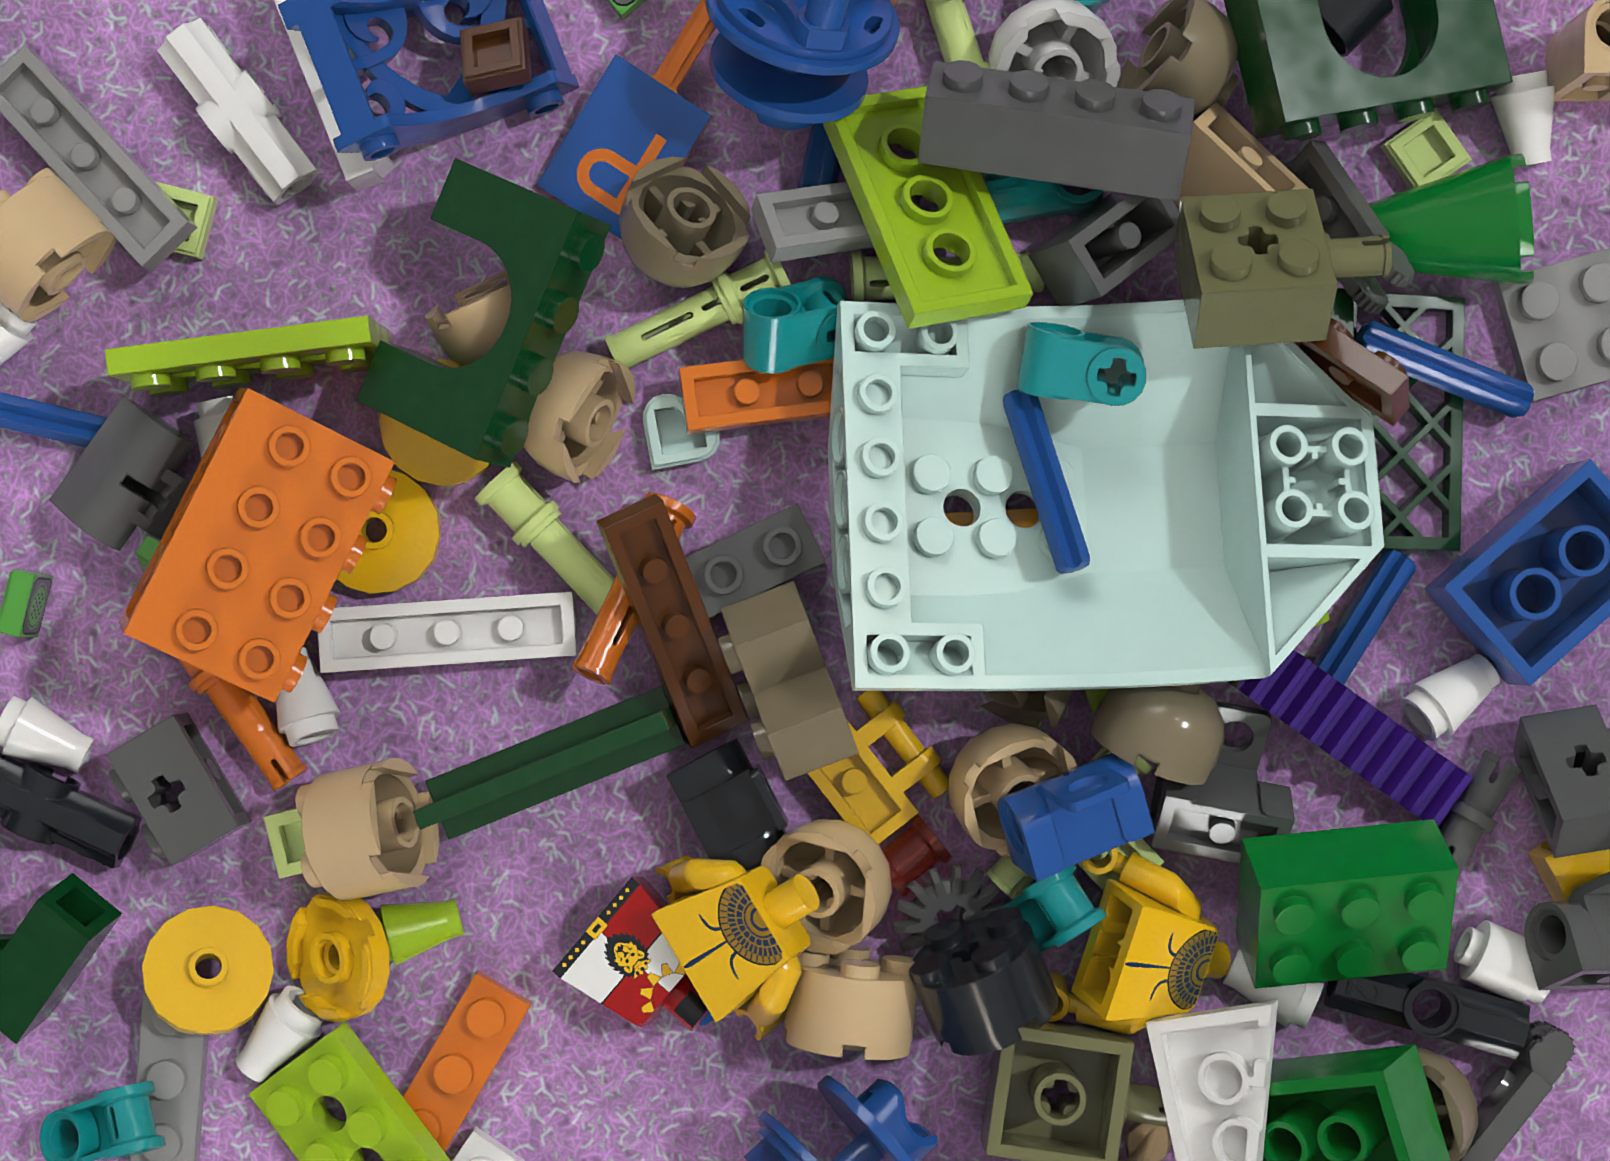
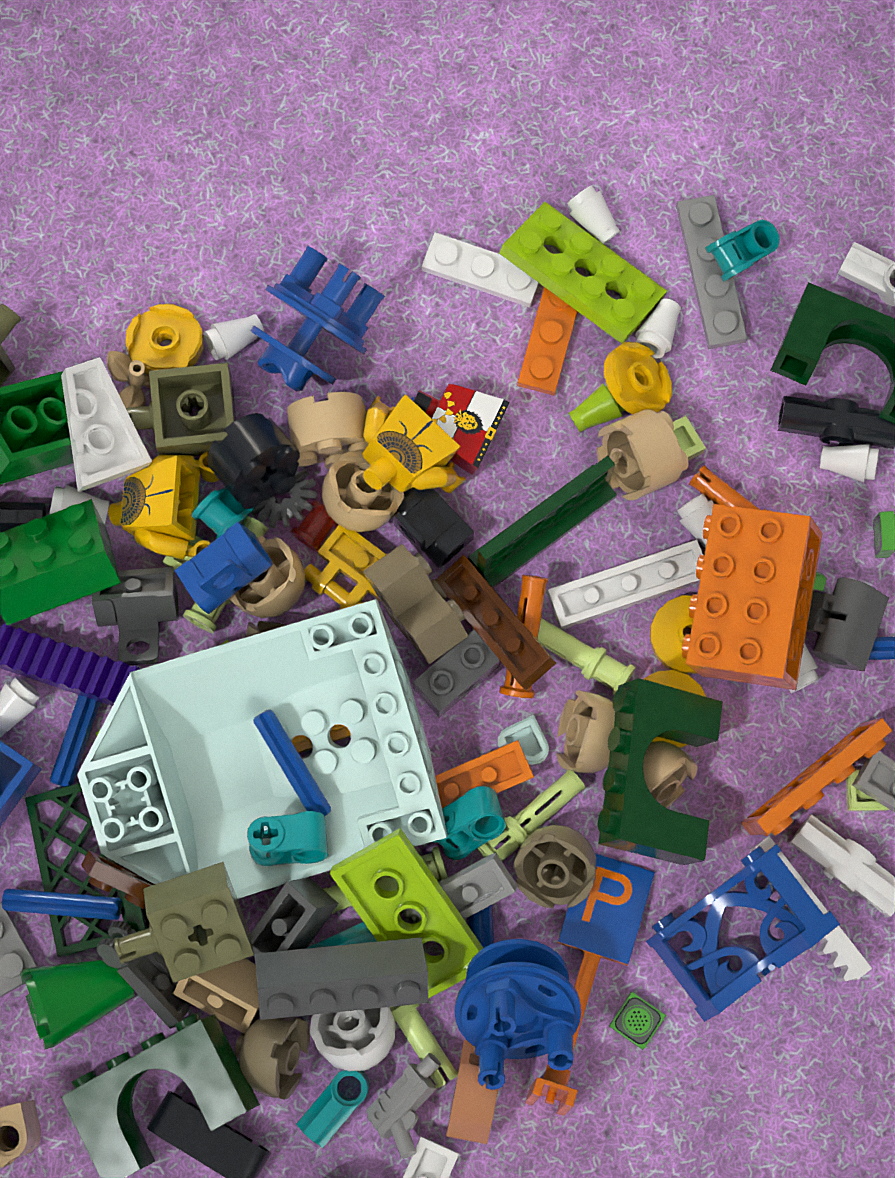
camera: 160 degrees right, 10 degrees down
lime plate [105,315,391,397] -> none
dark grey brick [106,713,252,866] -> none
yellow plate [142,905,274,1036] -> none
reddish brown tile [460,16,532,95] -> none
dark tan cylinder [1090,684,1225,785] -> none
yellowish green tile [1380,108,1472,189] -> none
white cone [1490,70,1555,165] -> none
none -> orange plate [741,718,892,836]

